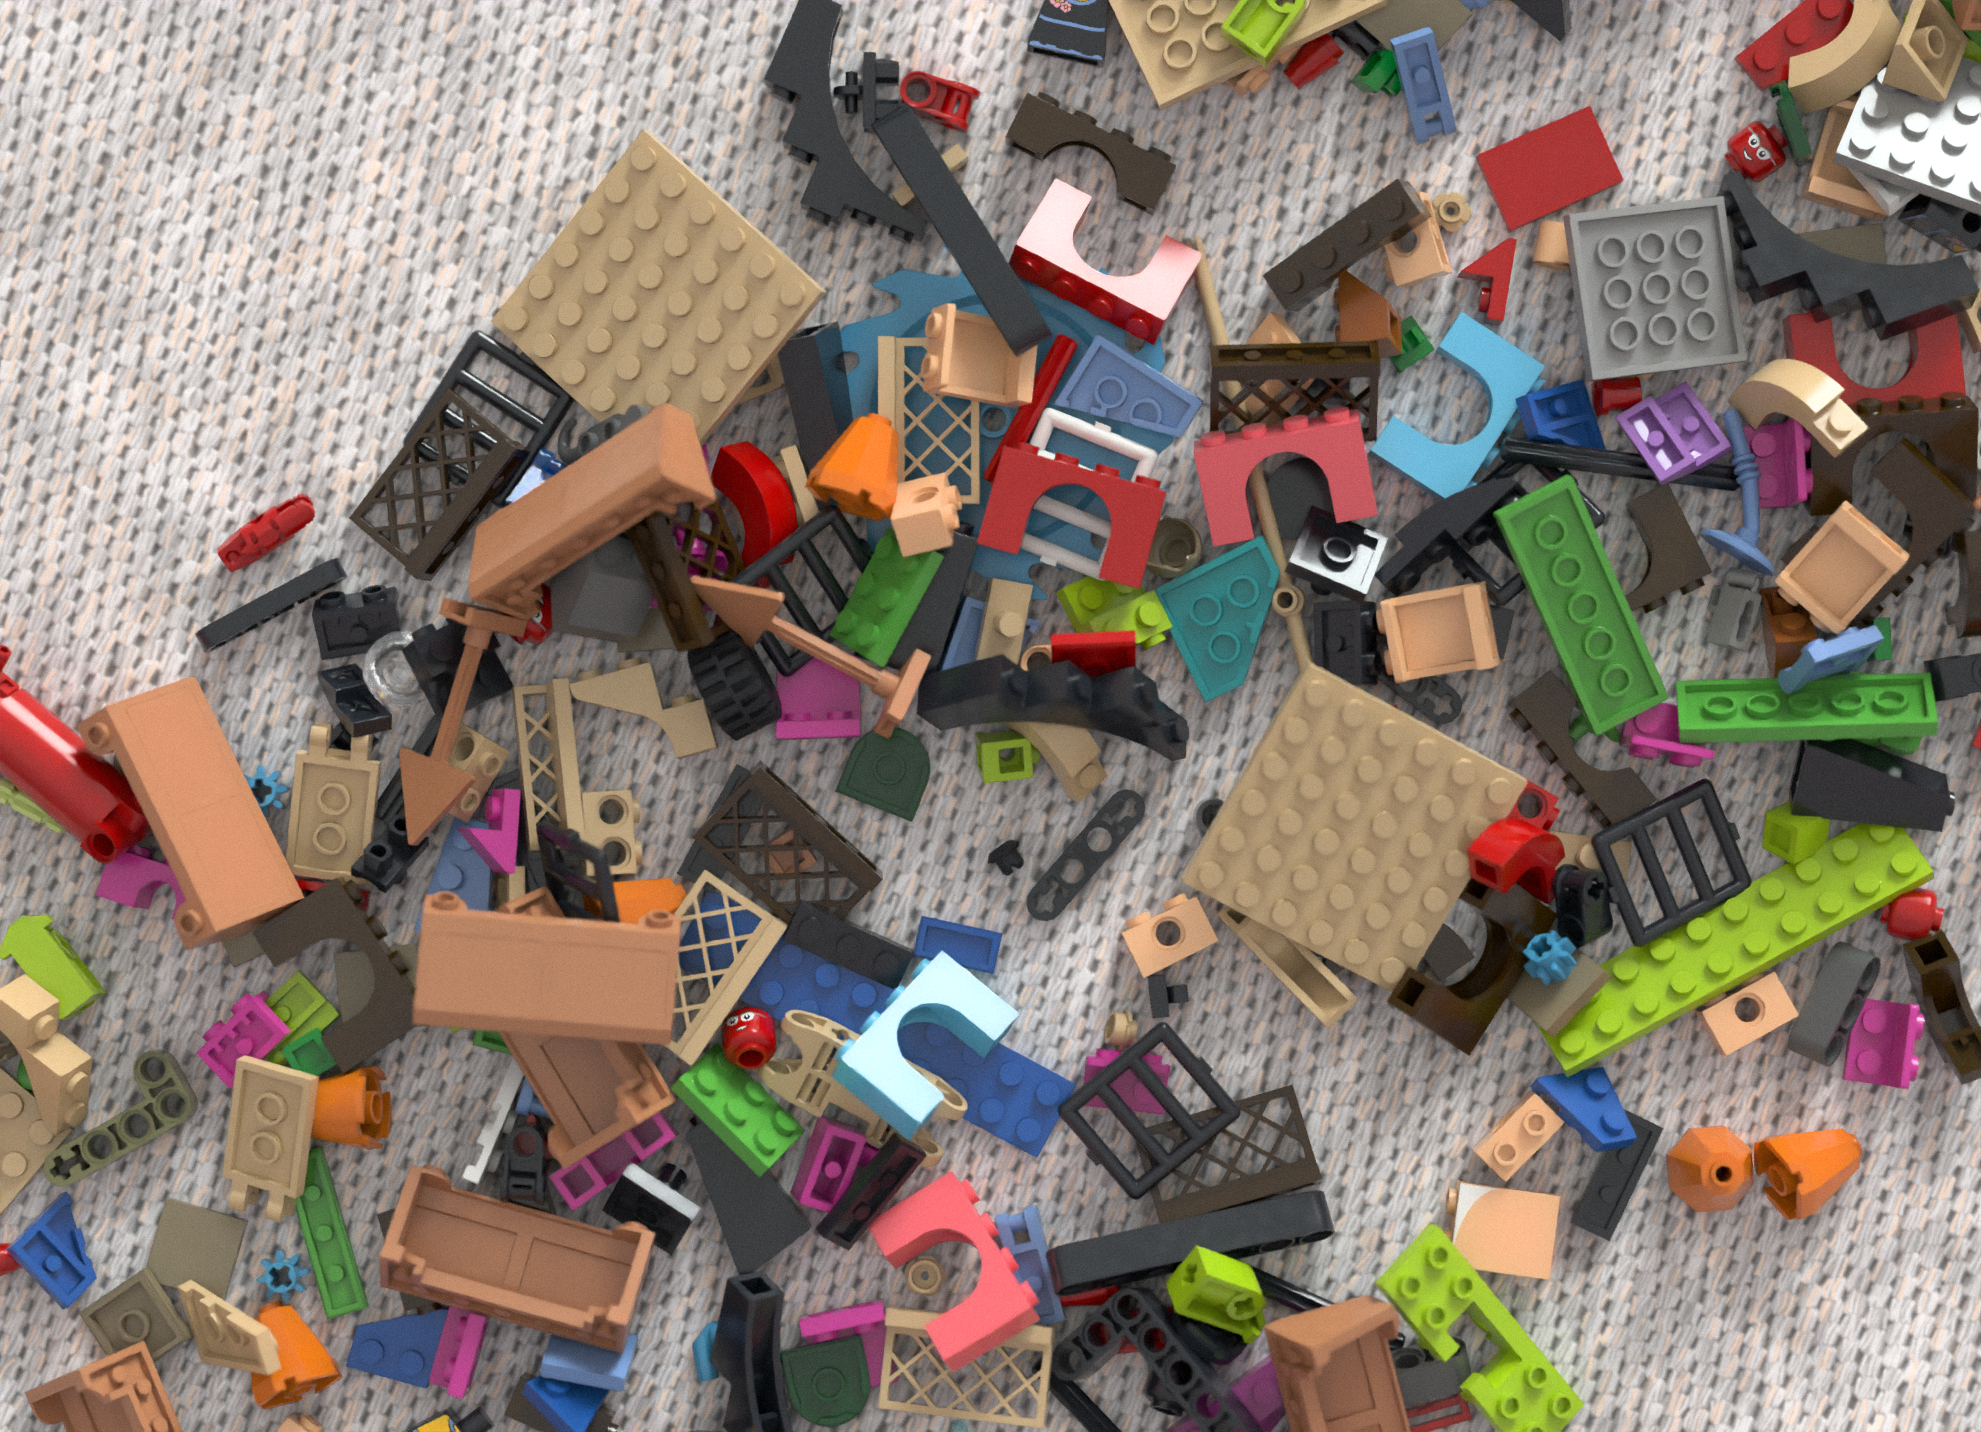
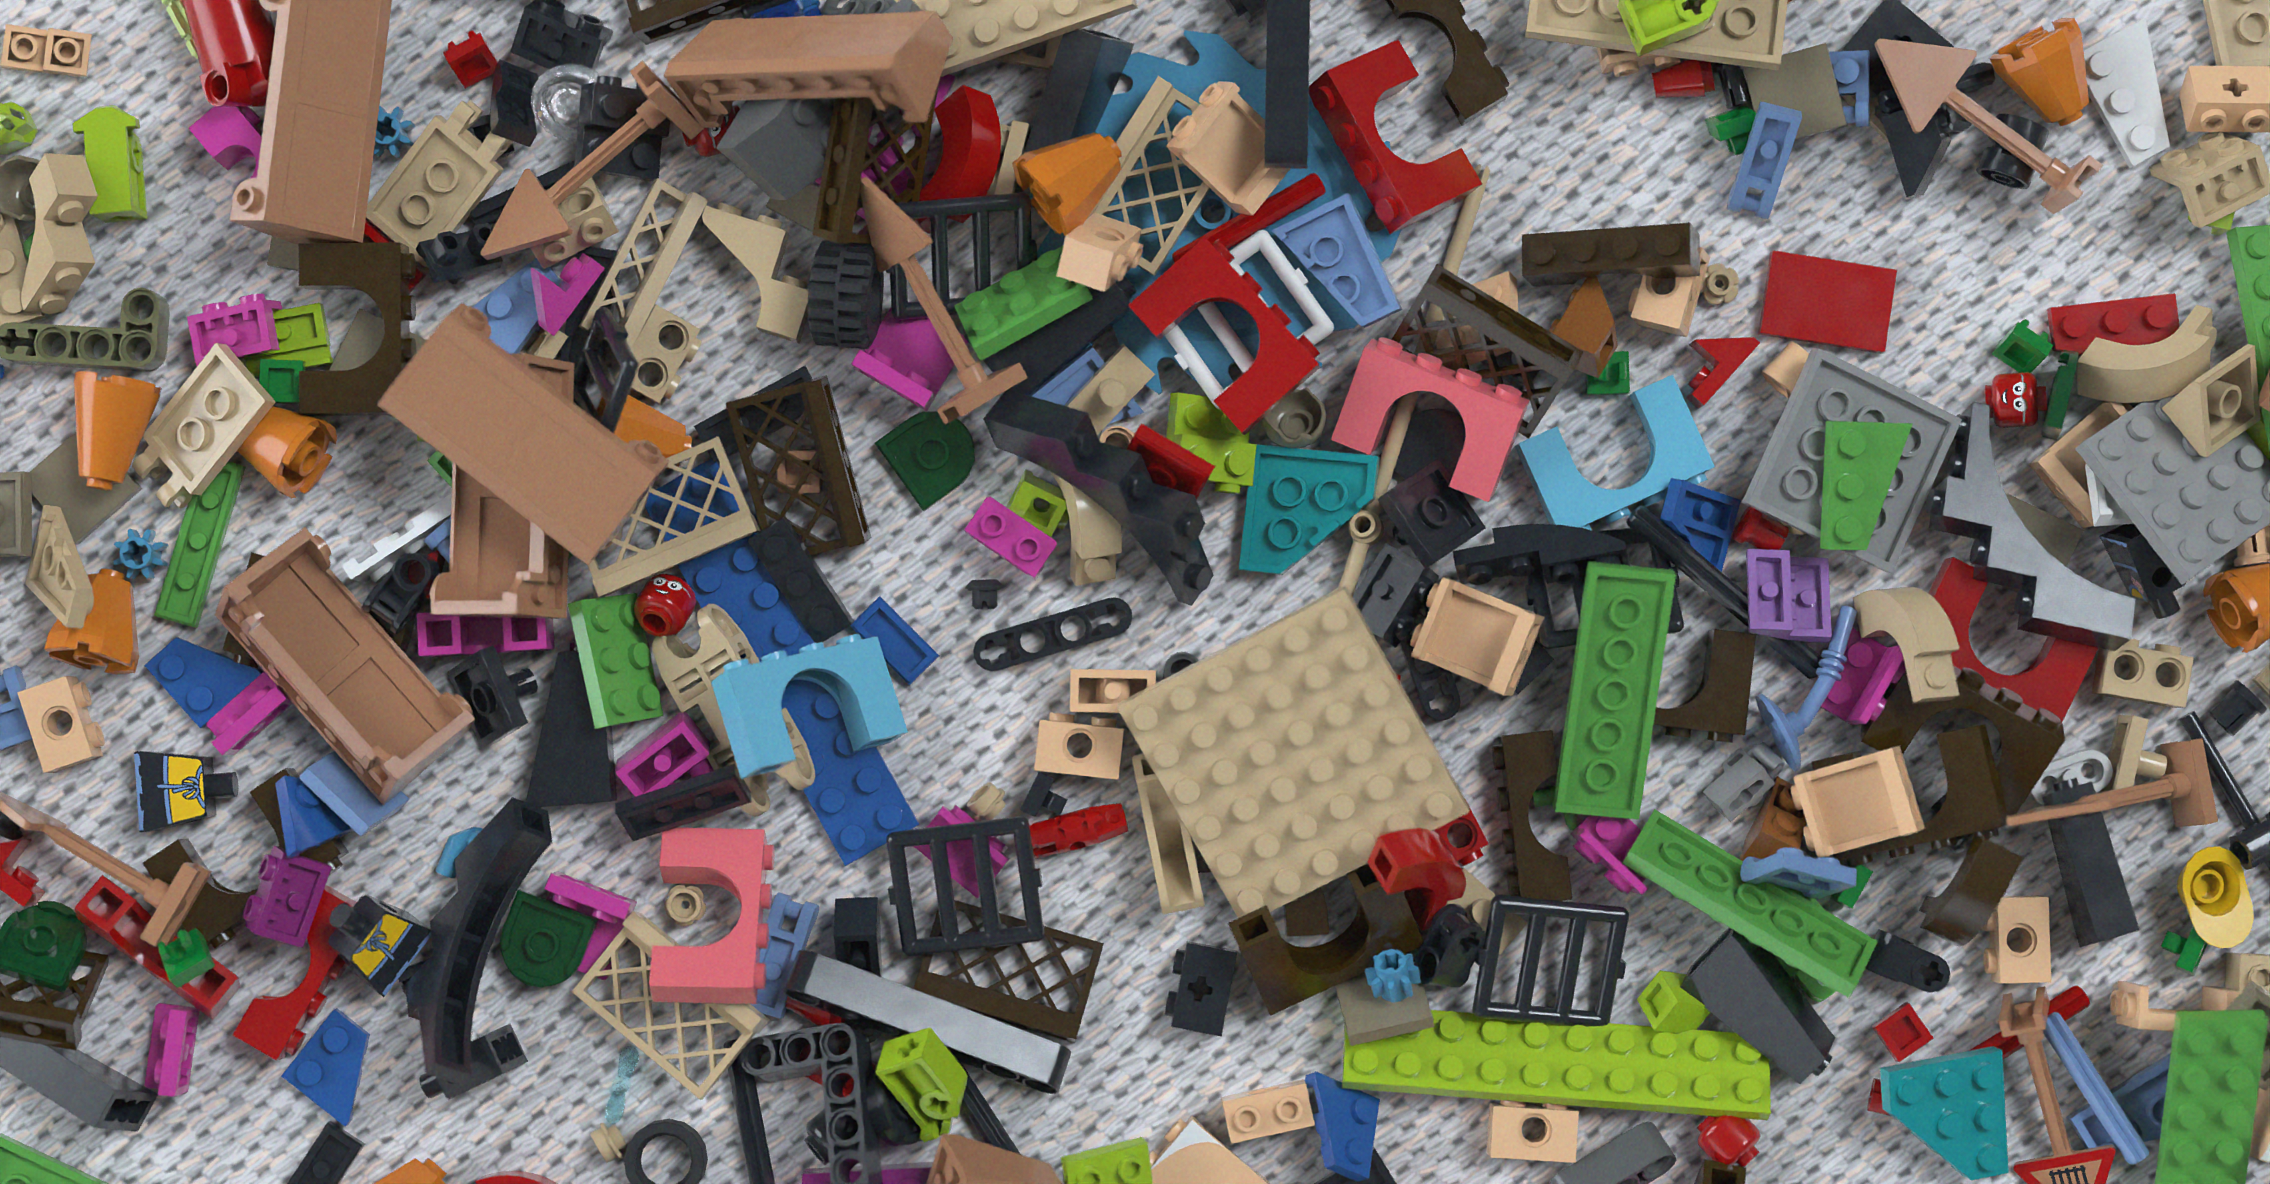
camera: 25 degrees right, 0 degrees up
none -> orange cone [74,371,162,491]
none -> red tile [443,30,498,89]
none -> black slope [833,897,882,977]
none -> dark pink bracket [964,496,1057,580]
none -> red hinge [1030,803,1128,859]
none -> light nougat brick [1070,669,1156,713]
none -> black brick [1164,941,1237,1037]
none -> bright green wing [1820,421,1913,550]
none -> green tile [1992,319,2053,373]

